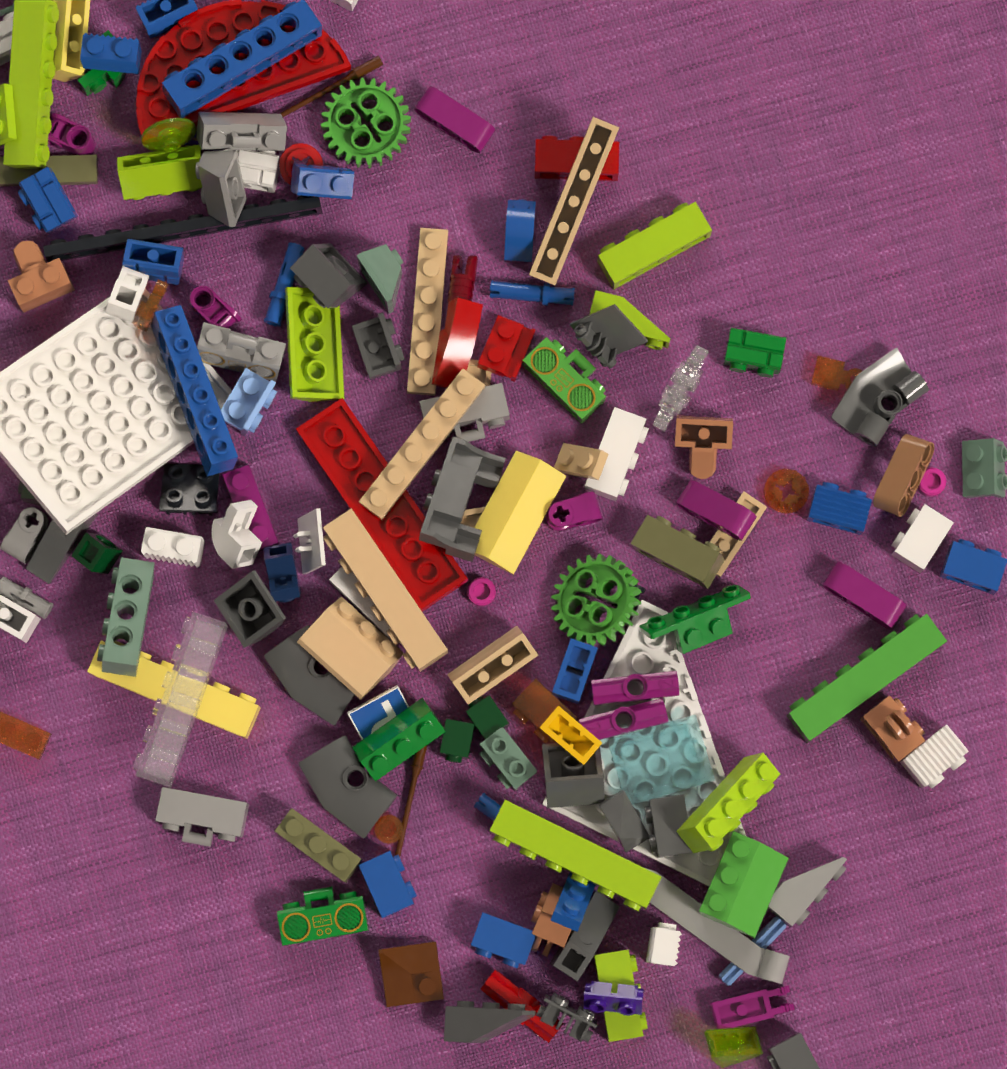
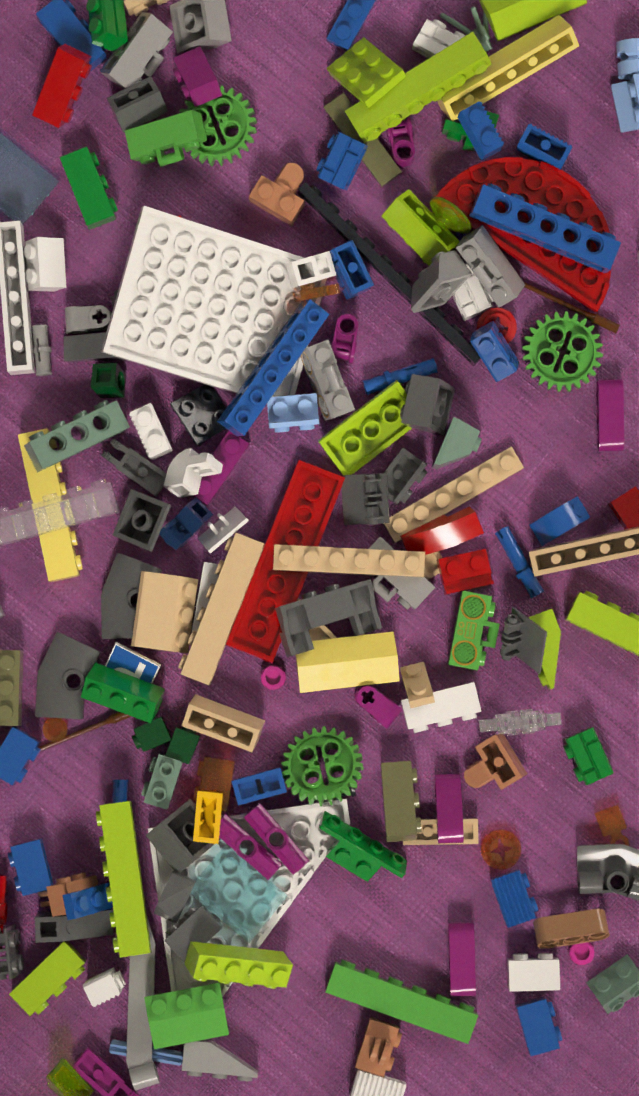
camera: 55 degrees right, 5 degrees up
dark red hinge [447,255,478,304] -> none
dark purple hinge [584,981,644,1016] -> none
none -> dark grey hinge [101,438,166,497]
none -> dark grey hinge [341,473,390,525]

